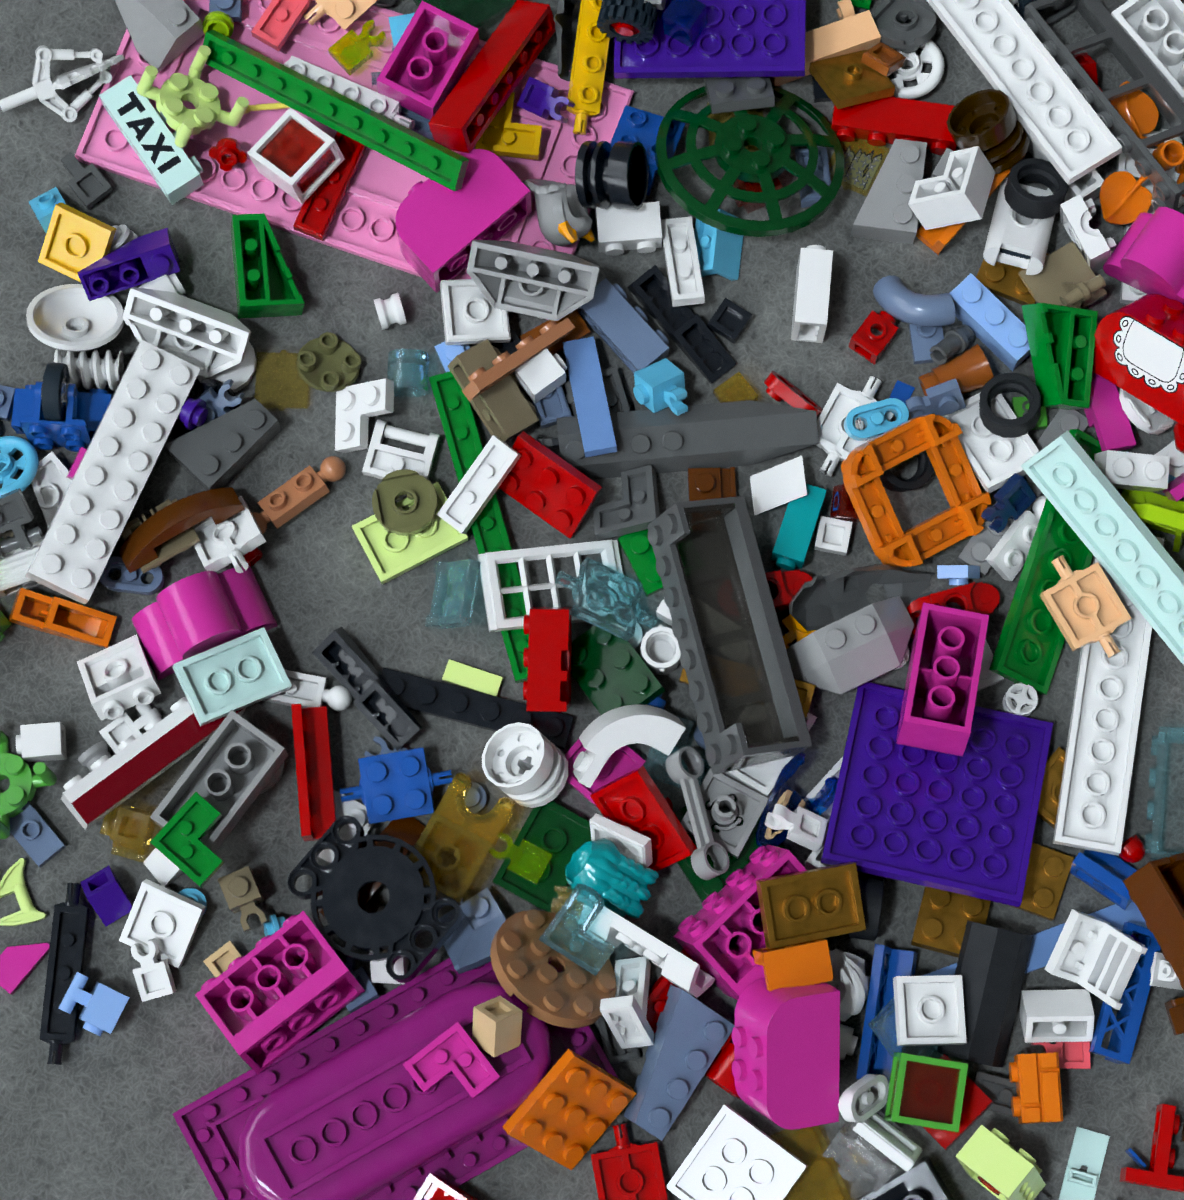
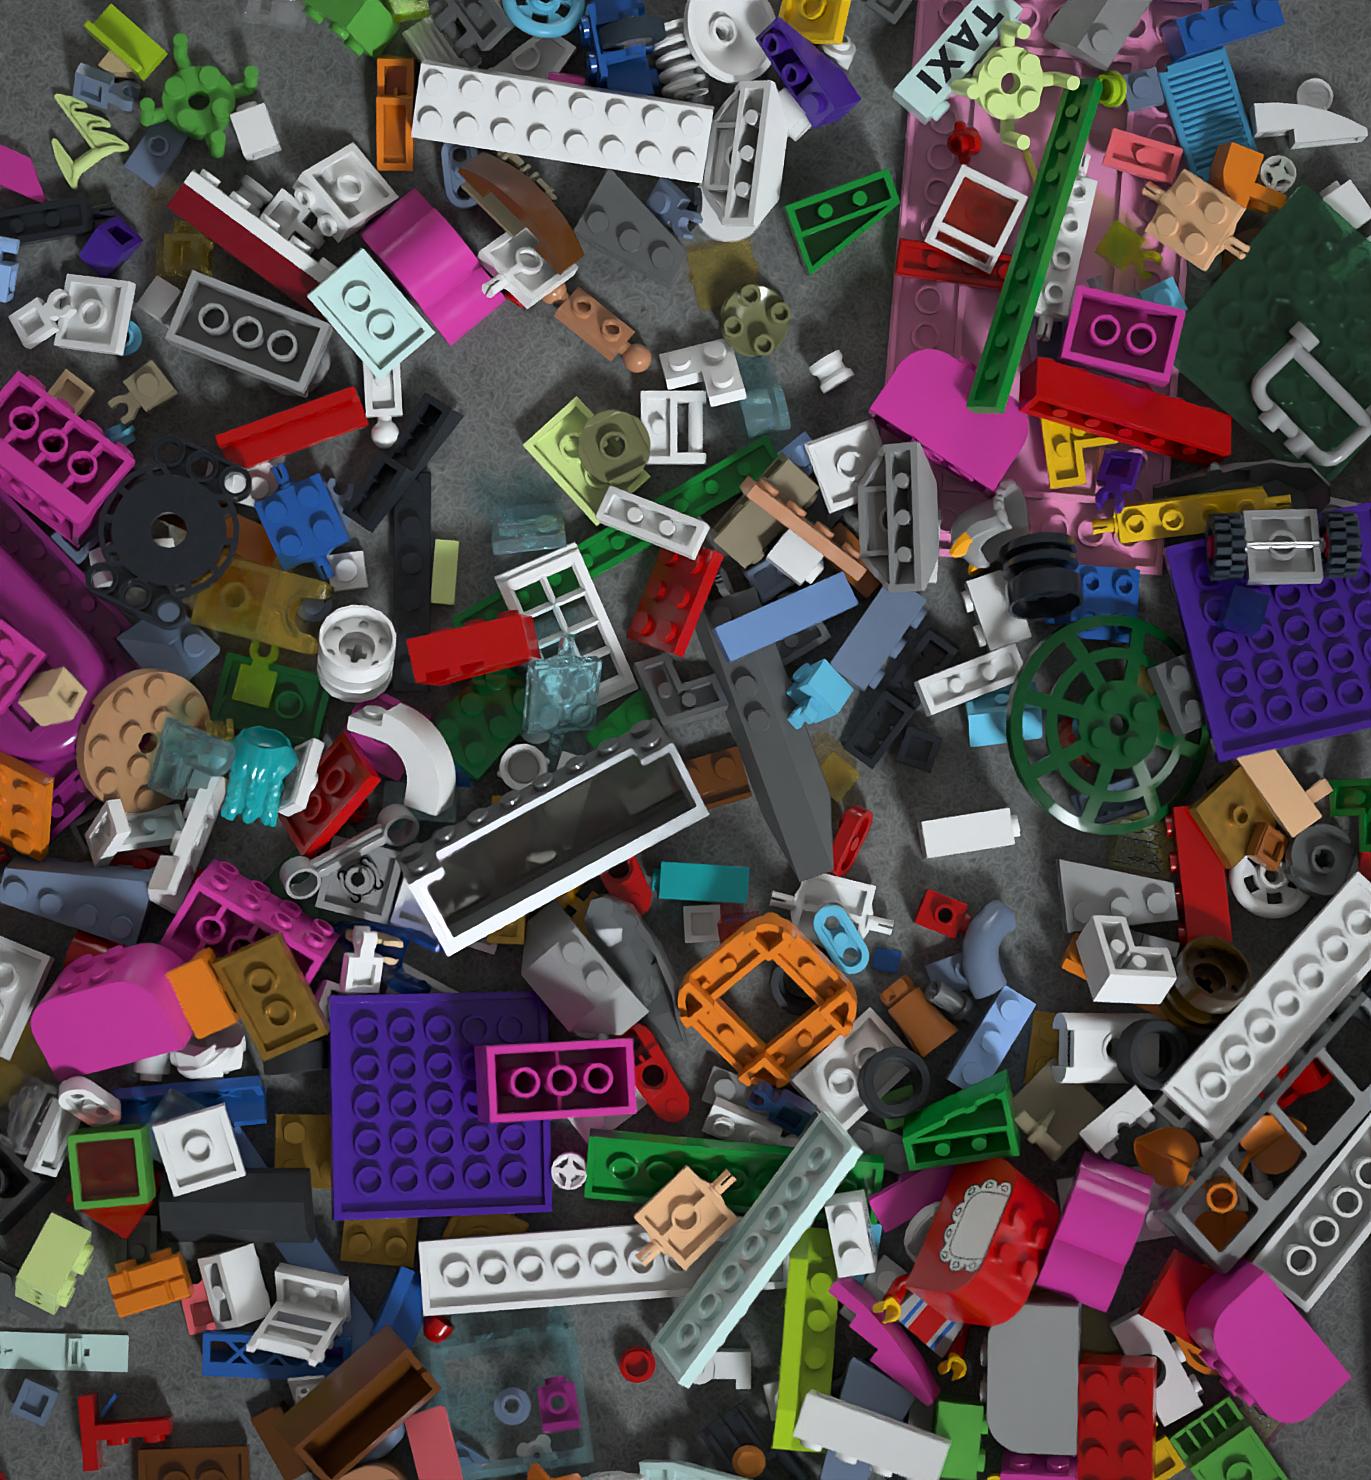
camera: 75 degrees right, 10 degrees up
green plate [150,792,224,888] -> none
dark purple plate [179,398,208,430] -> none
white sticker [750,456,807,516] -> none
sand blue plate [905,378,966,418] -> none
light blue plate [937,565,980,585] -> none
none -> white plate [327,551,368,592]

